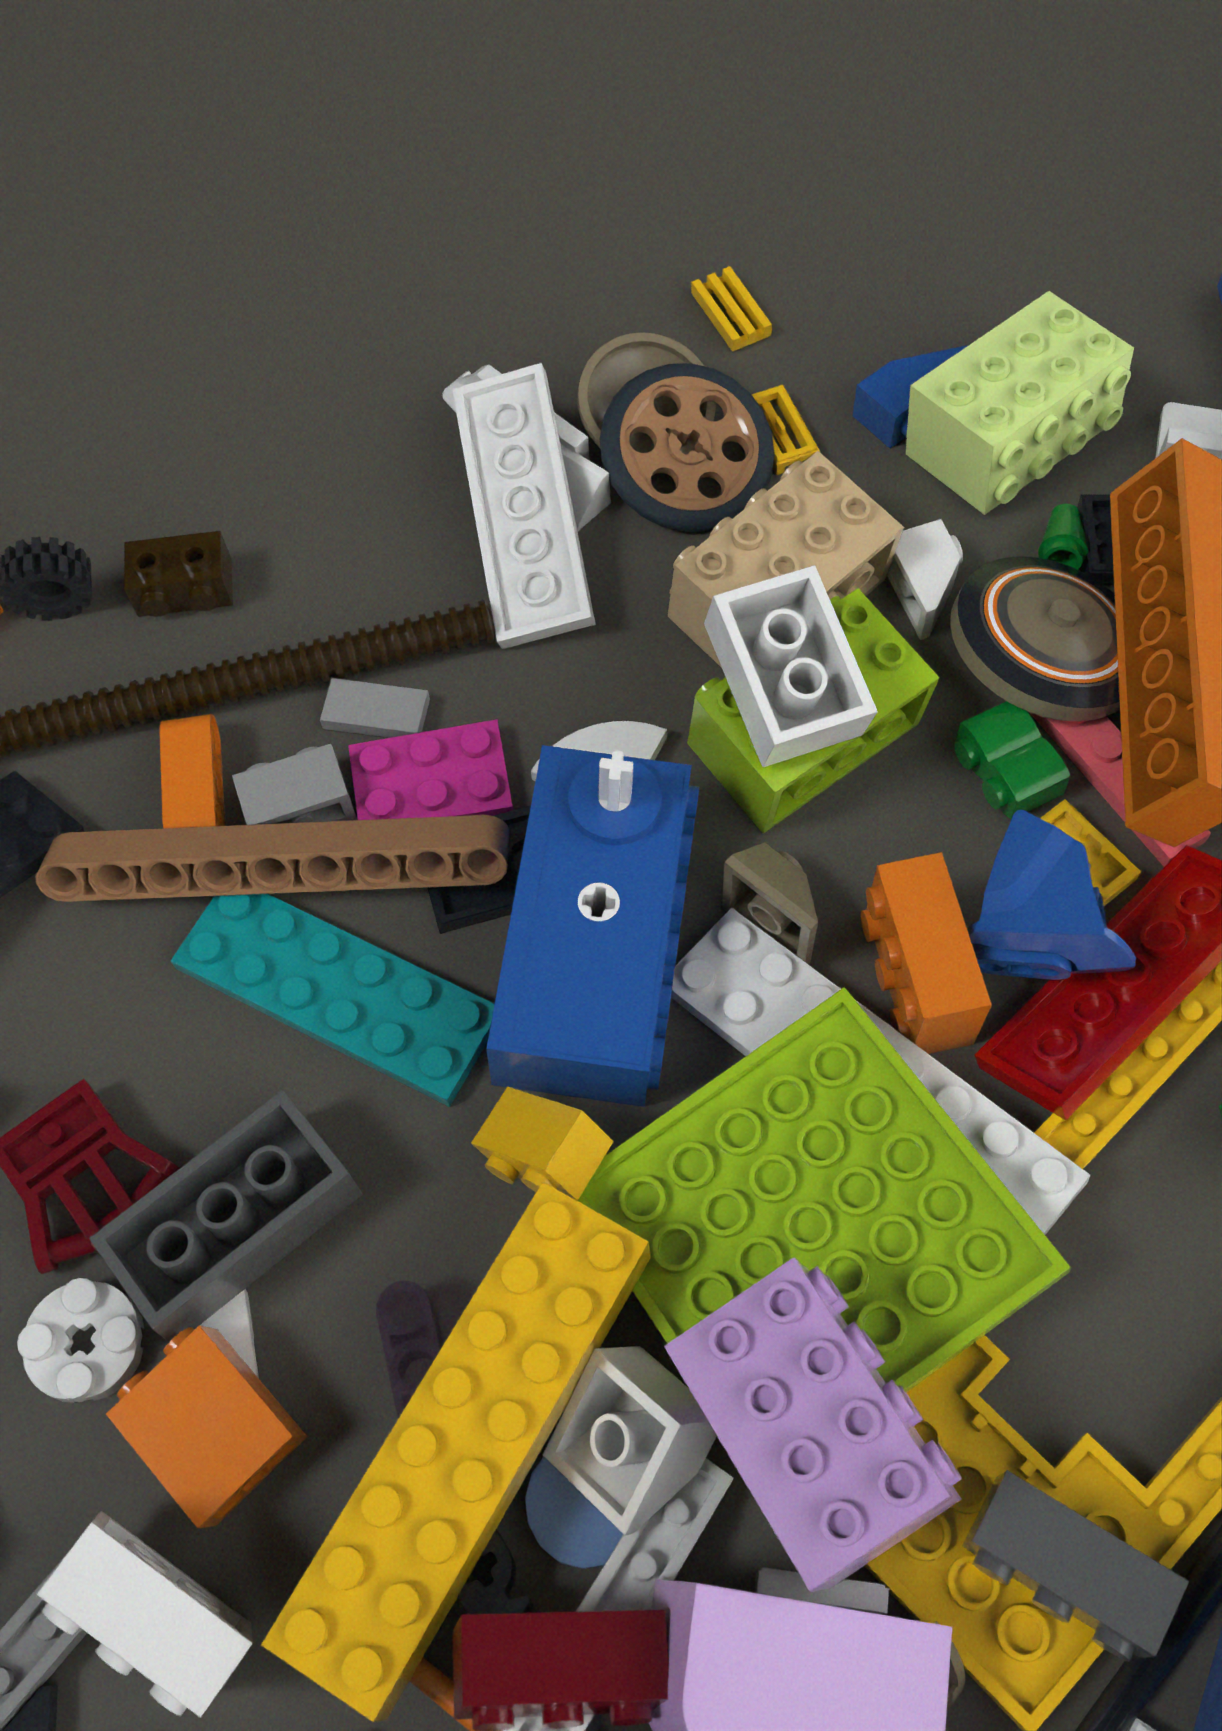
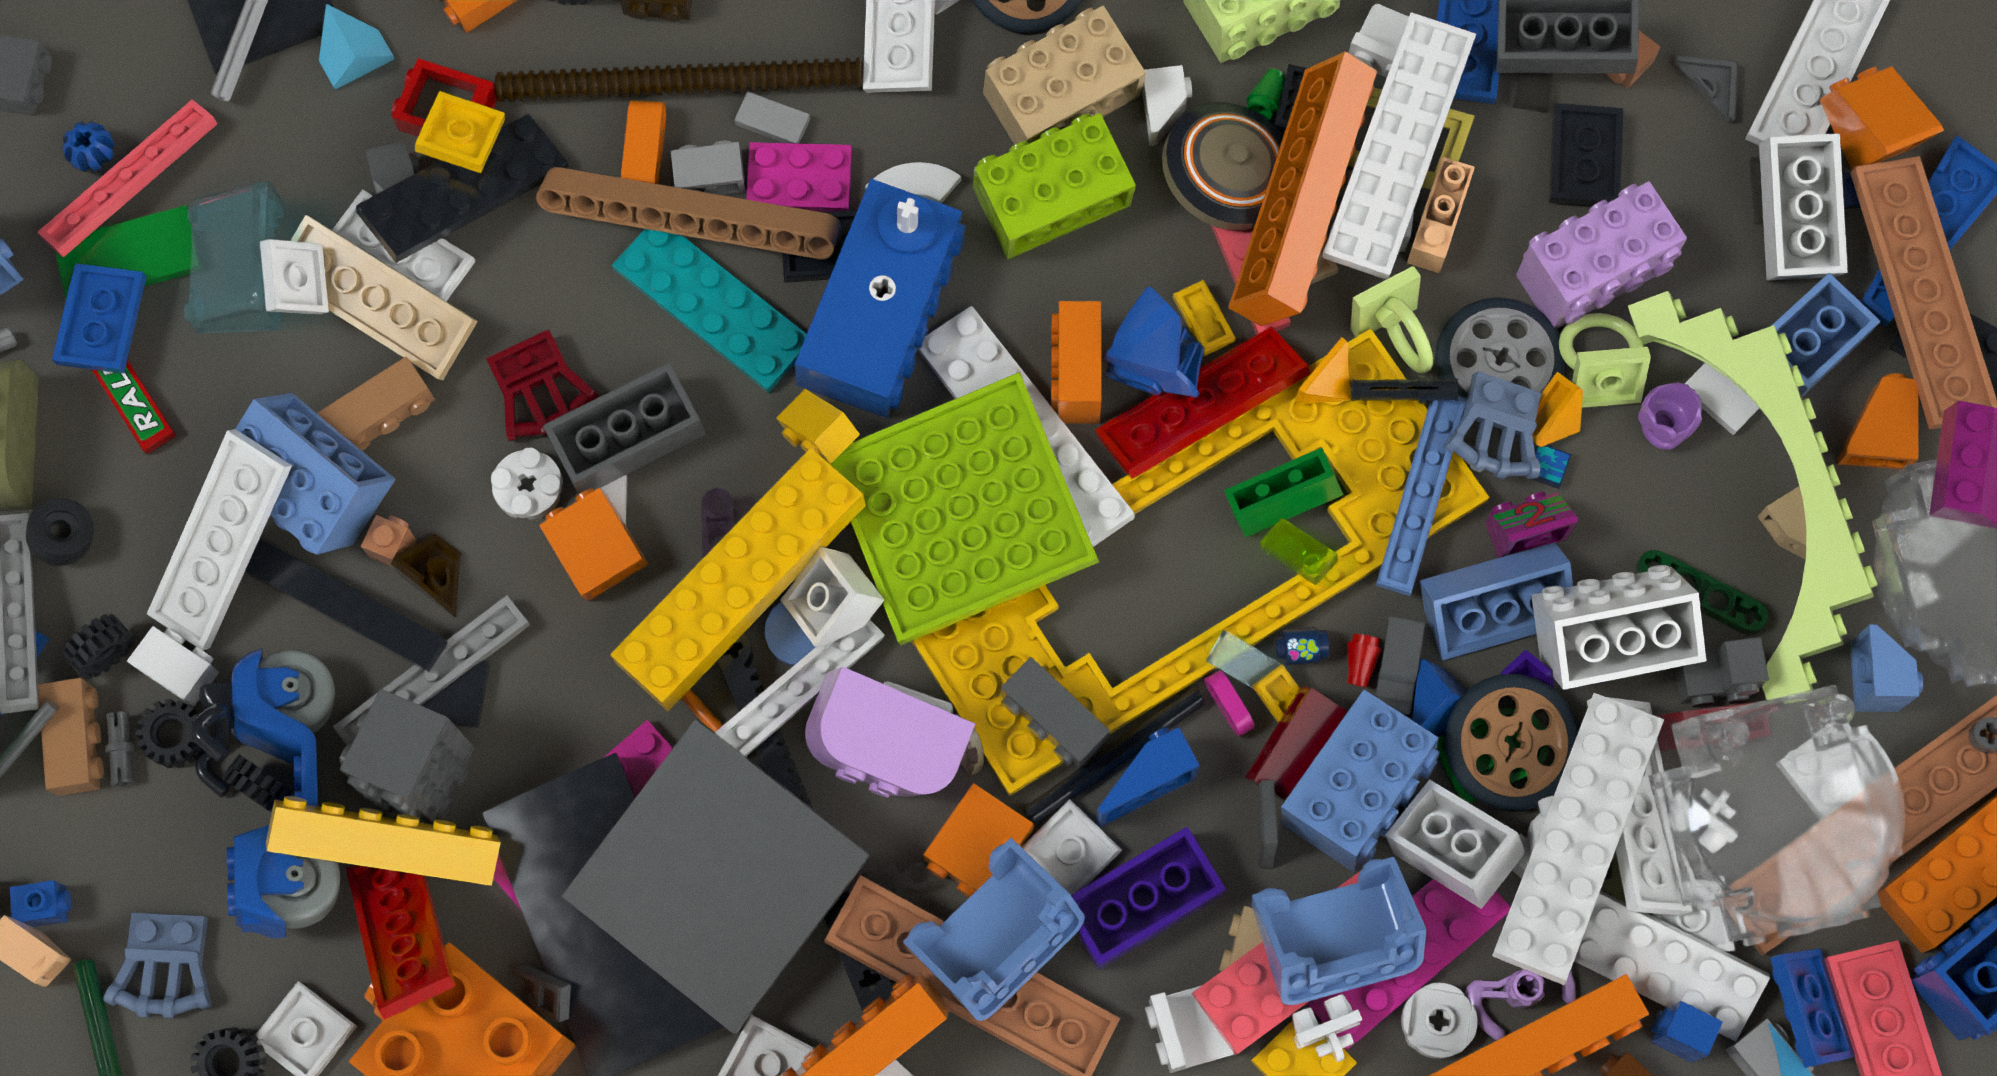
camera: 10 degrees right, 10 degrees up
white brick [37,1511,253,1718] -> none
dark red brick [453,1609,669,1731] -> none
lavender brick [664,1257,962,1592] -> none
white brick [704,565,878,768] -> none
dark tan slope [722,842,818,965] -> none
green brick [954,701,1071,820] -> none

